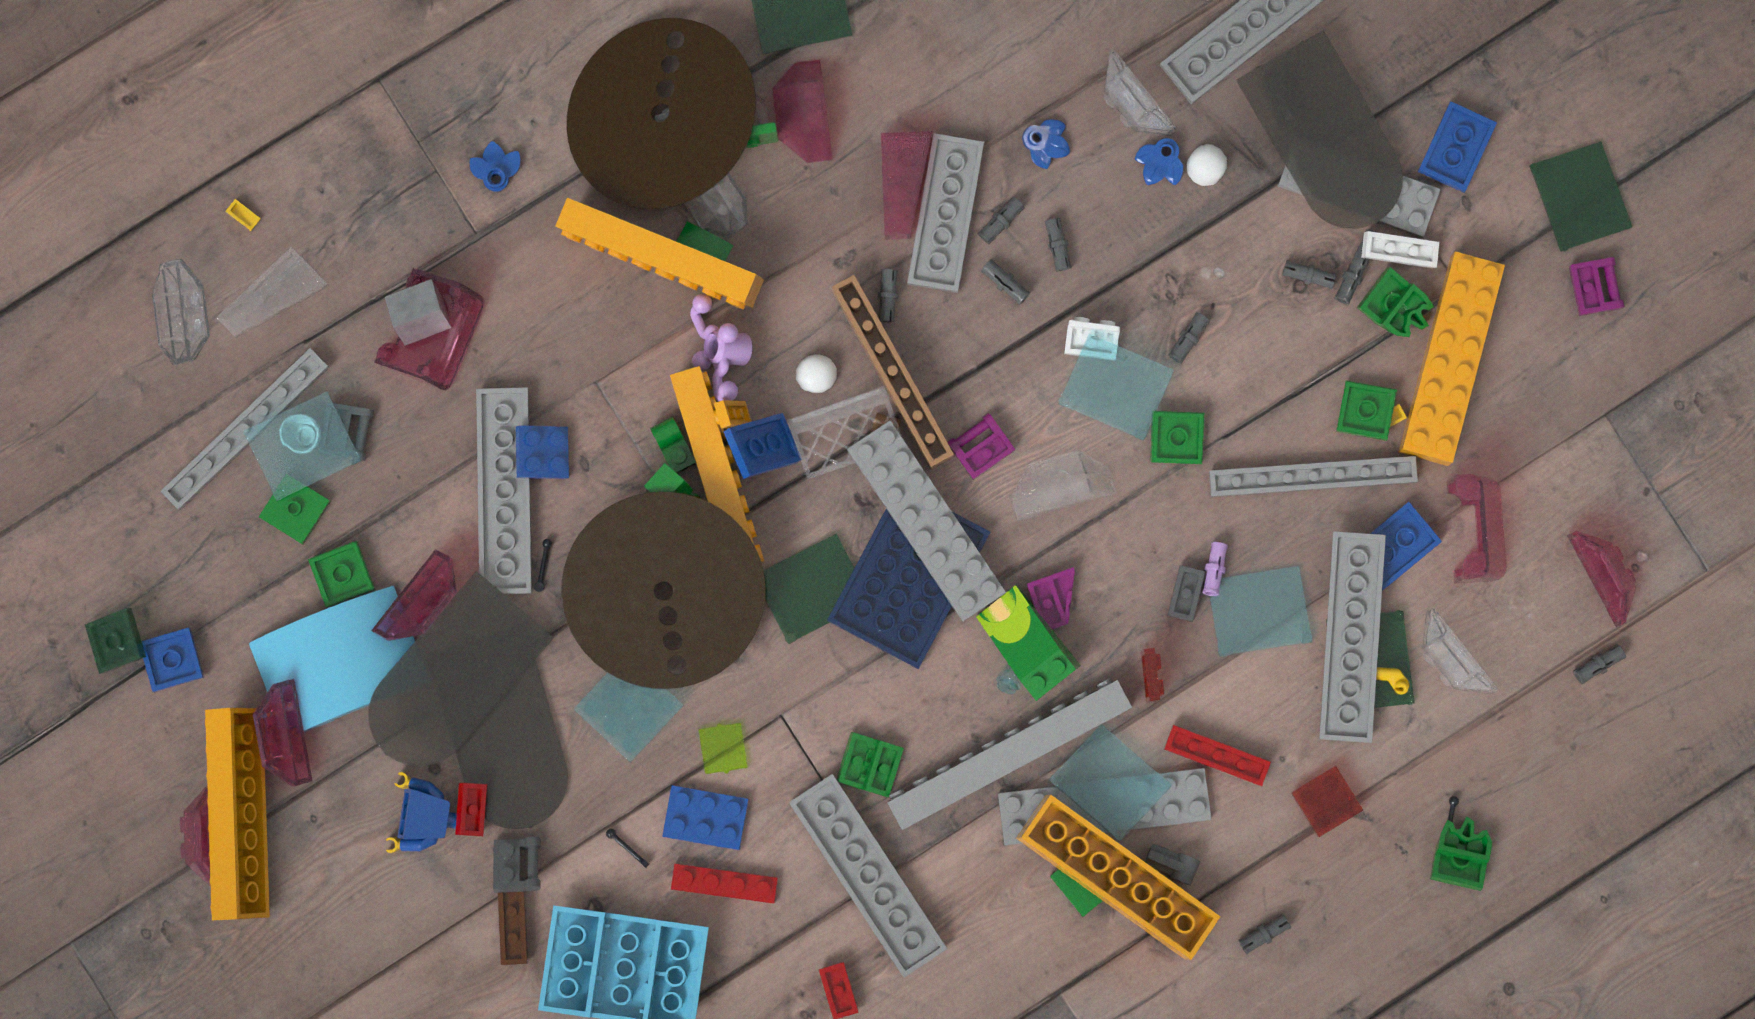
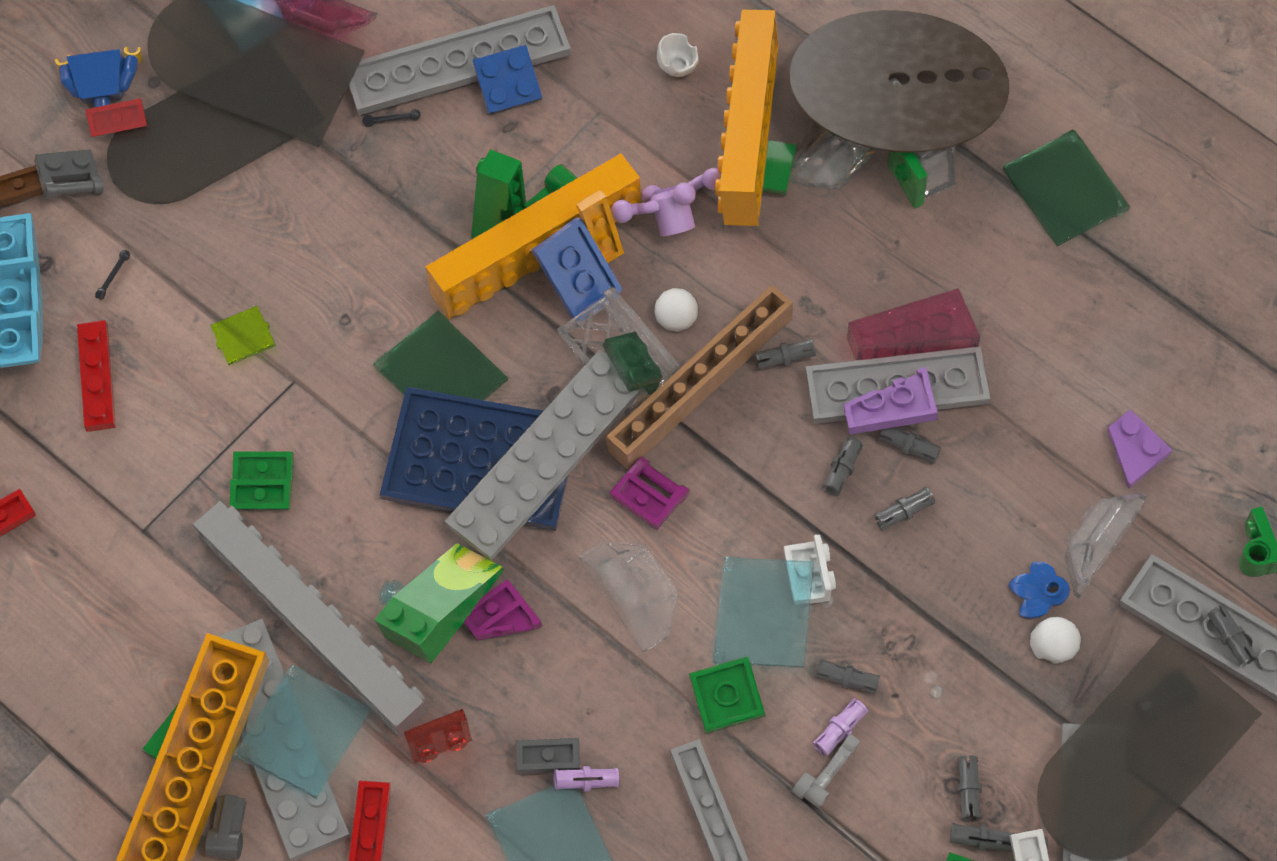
camera: 75 degrees right, 20 degrees down
dark brown piece [561,491,766,689] -> none
clear light blue plate [574,673,684,763] -> none
blue plate [662,785,749,850] -> none
clear pink wedge [772,60,832,163] -> none
light grey plate [789,774,947,978] -> none
blue plate [1022,119,1070,169] -> none
none -> clear green bracket [602,331,662,395]
none -> white hair [657,33,699,77]
none -> light grey brick [791,734,860,808]
none -> lavender pin [812,698,868,757]
none -> medium lavender wing [844,366,938,435]
none -> medium lavender wing [1107,410,1172,489]
none -> dark grey pin [1207,604,1258,667]

